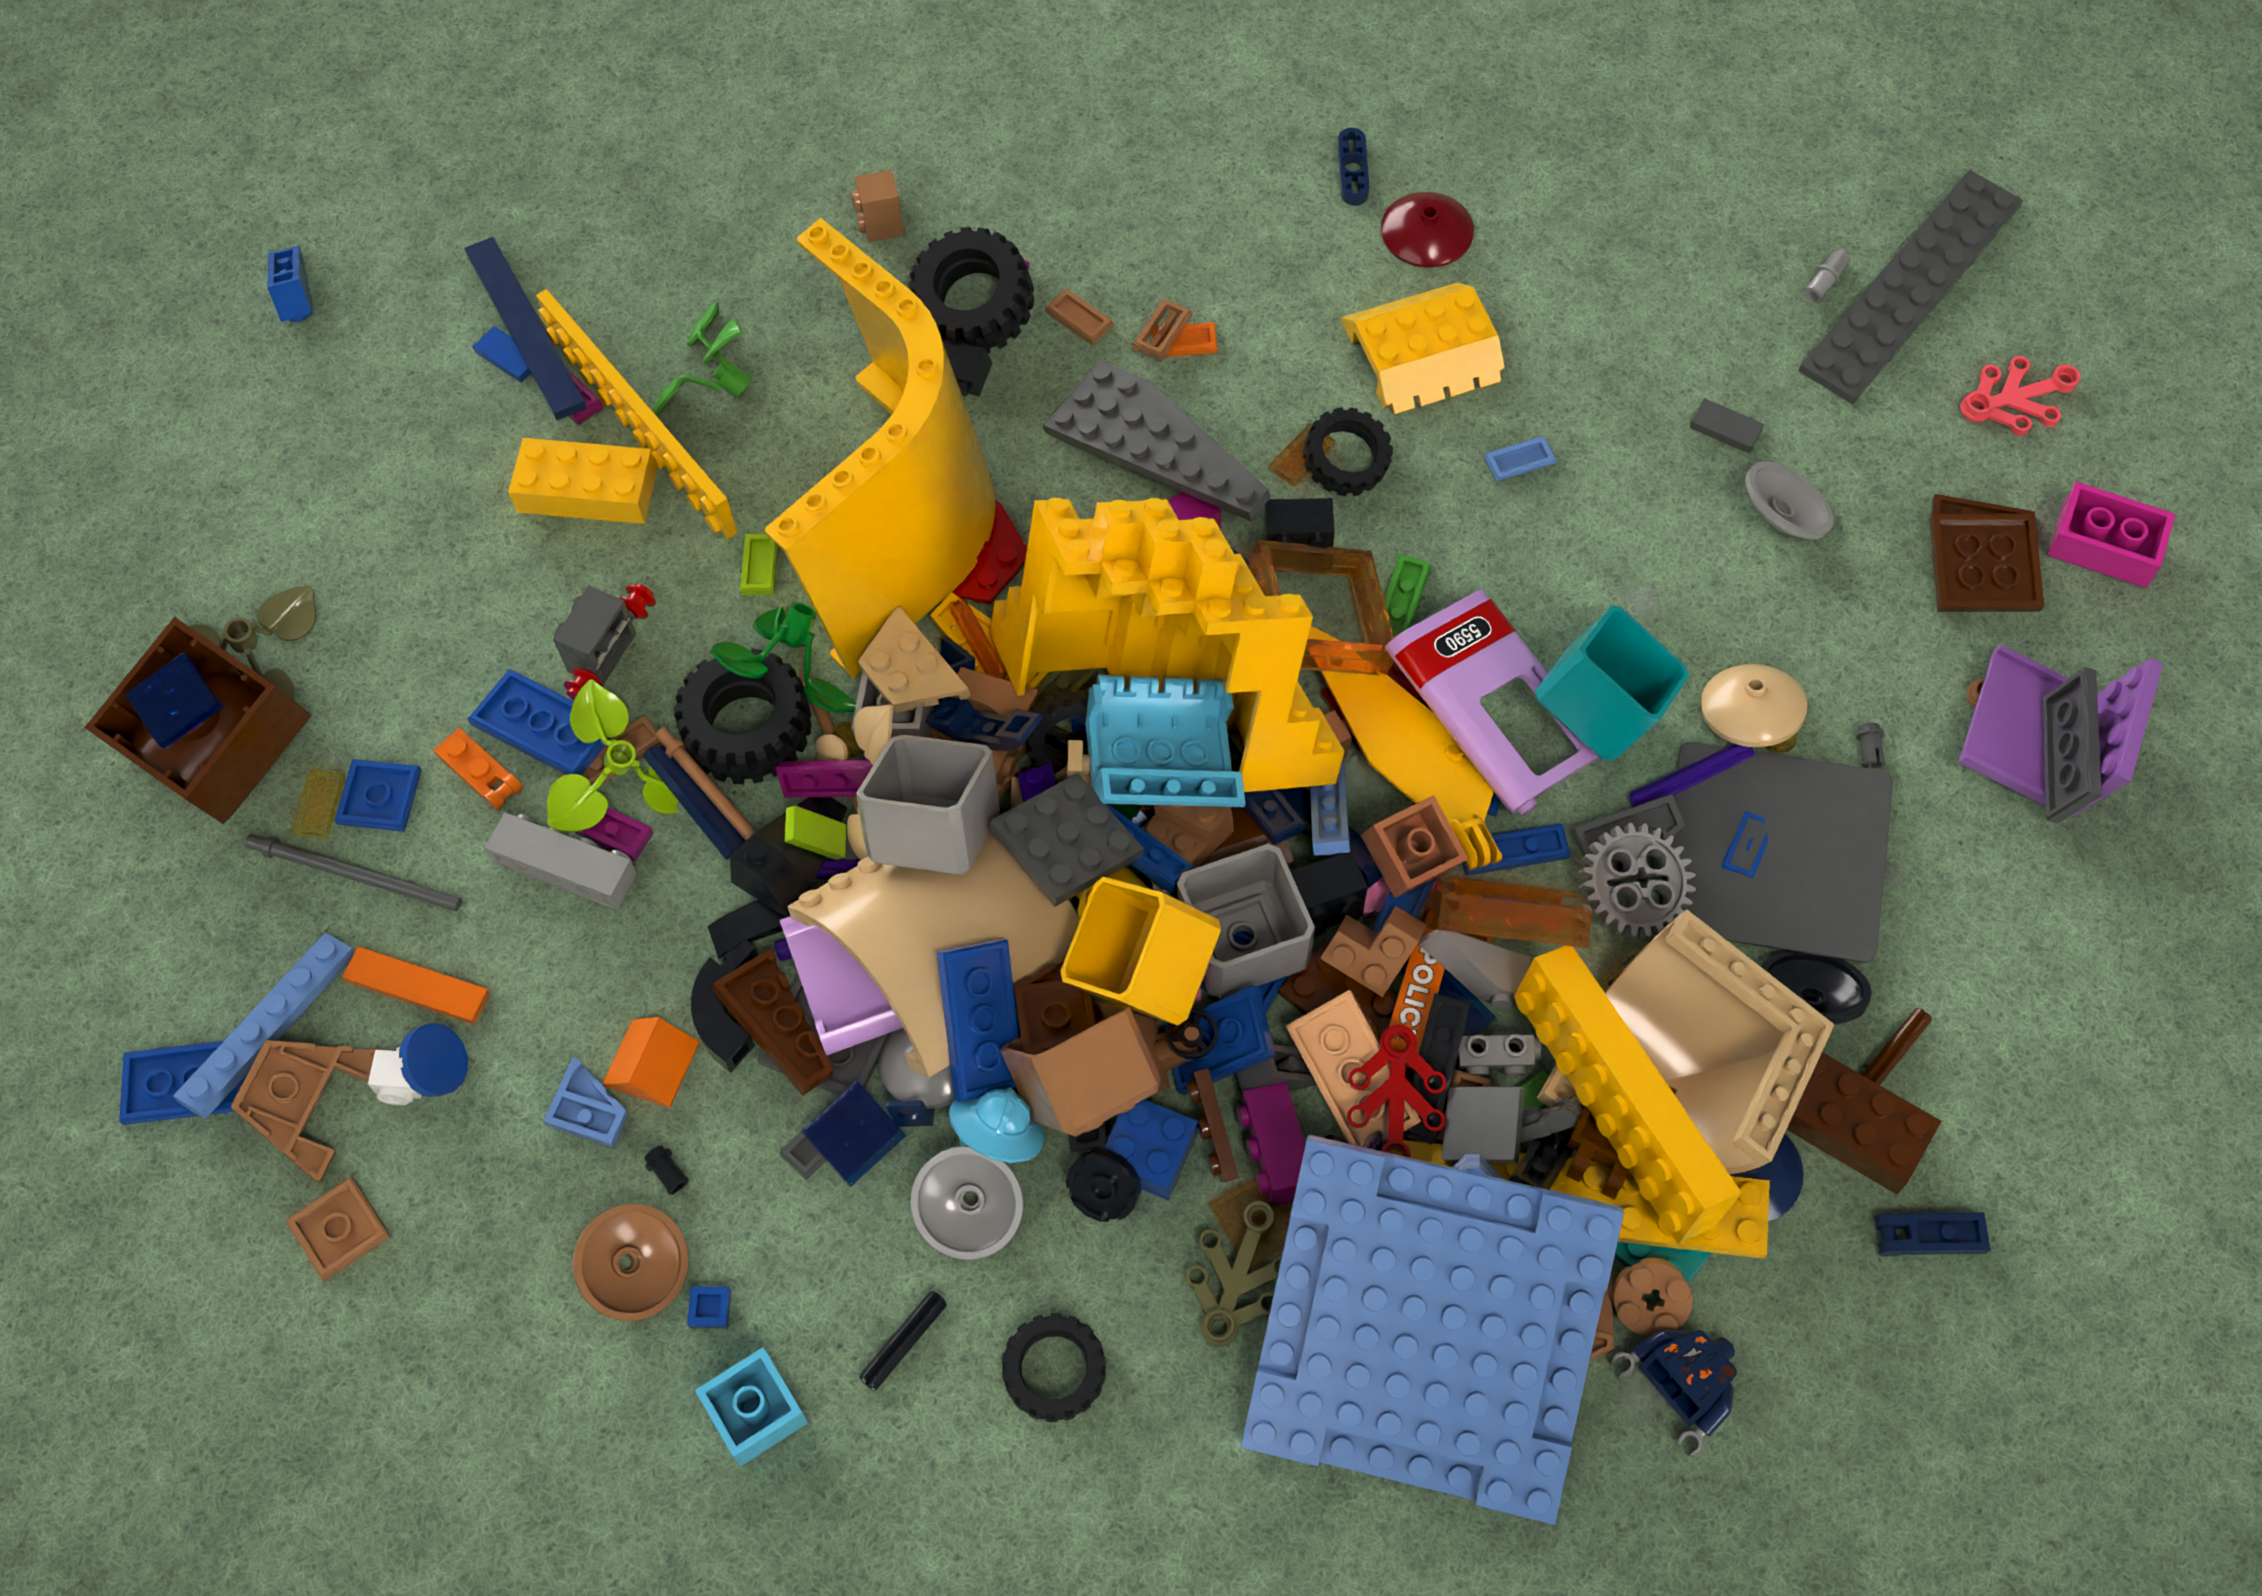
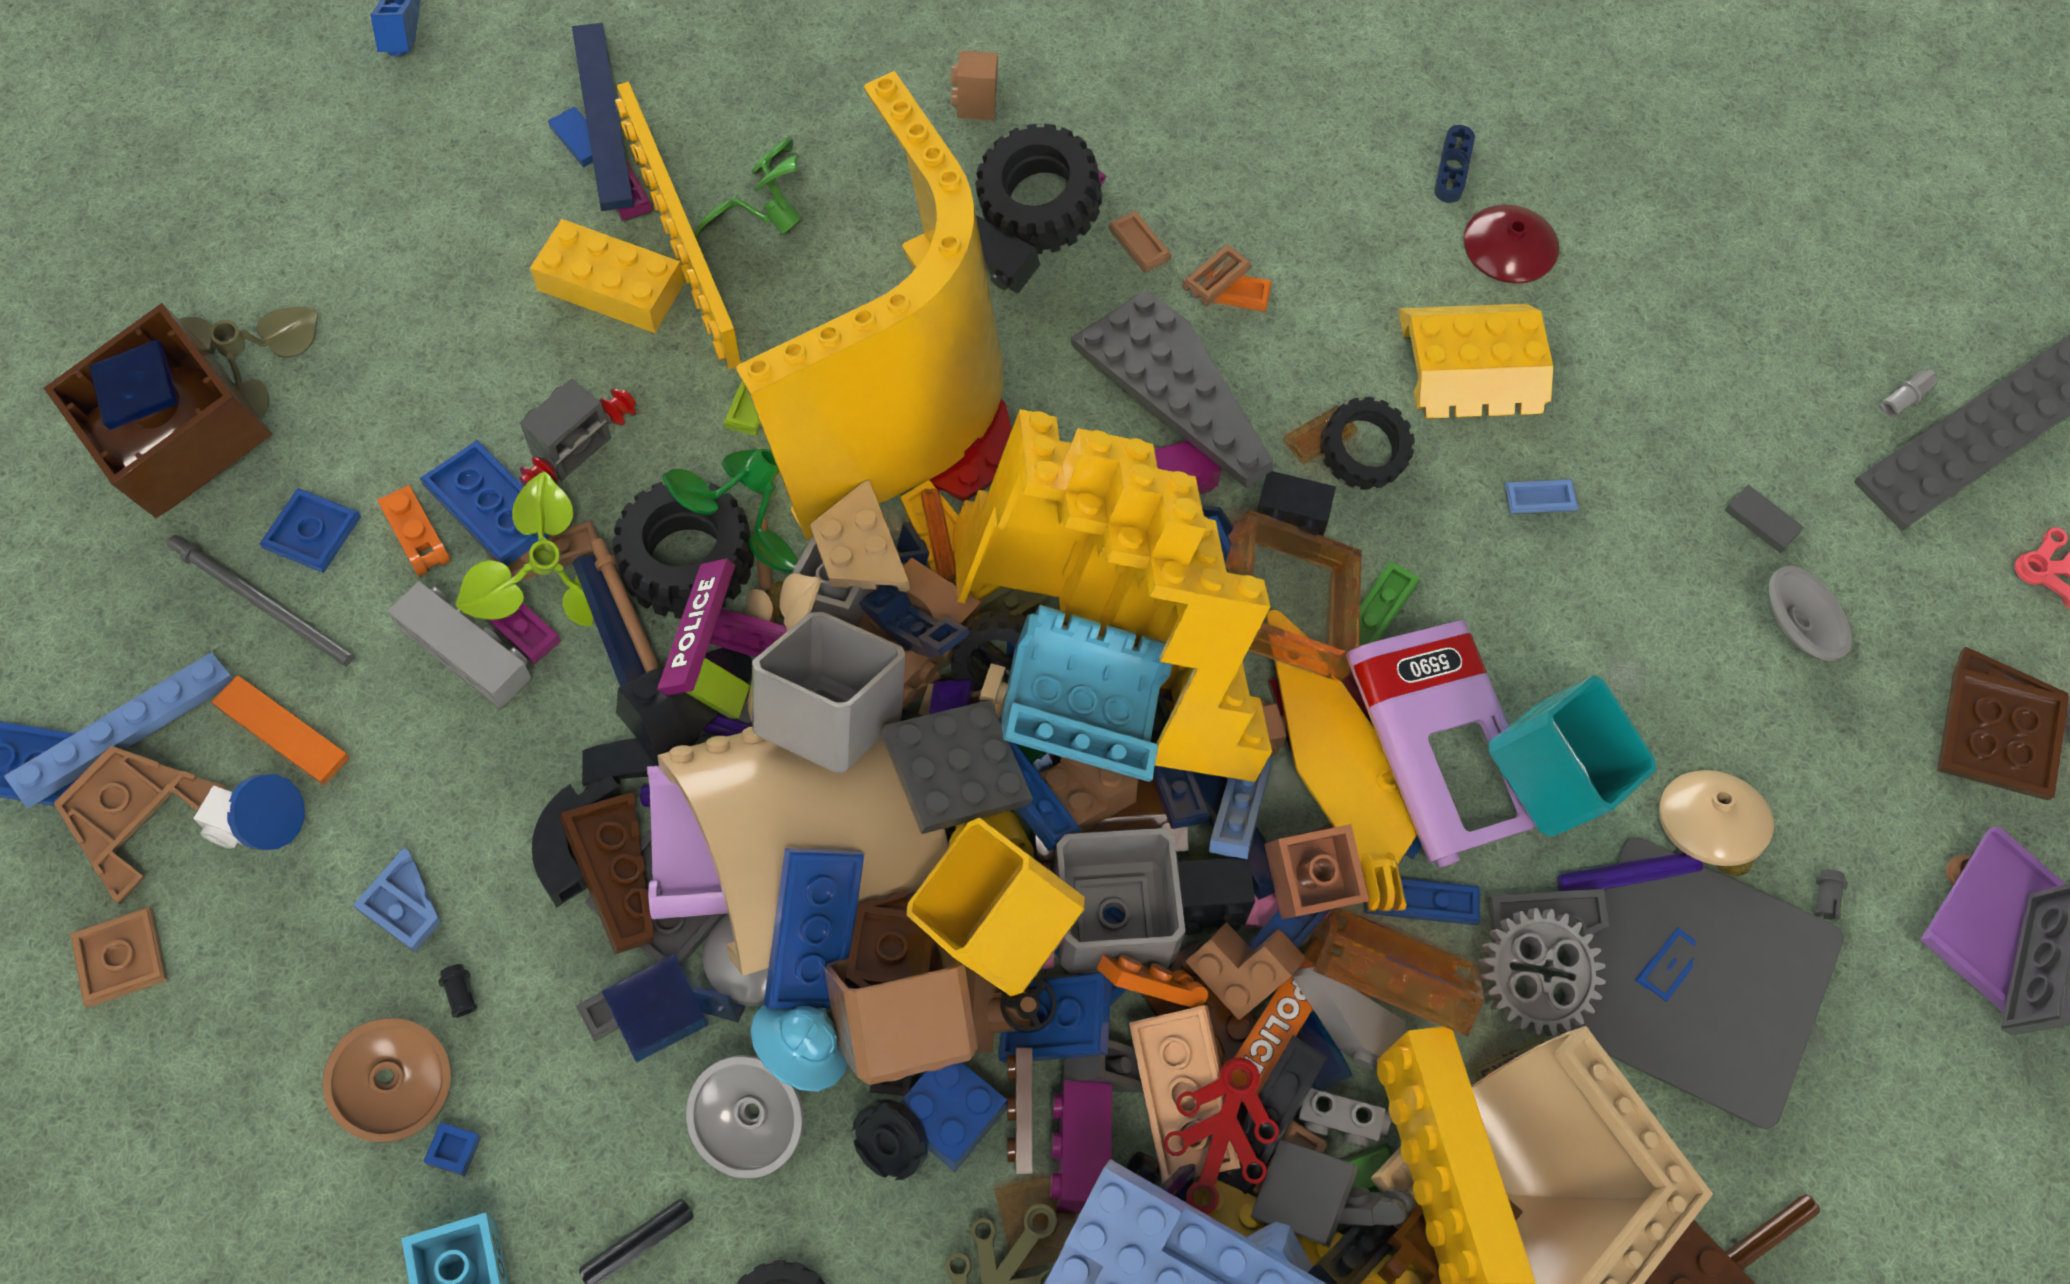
camera: 10 degrees right, 0 degrees up
clear yellow tile [291,769,346,839] -> none
orange slope [602,1017,699,1108] -> none
black dish [1761,951,1872,1025] -> none
none -> magenta tile [657,558,735,696]
none -> orange plate [1096,954,1208,1008]

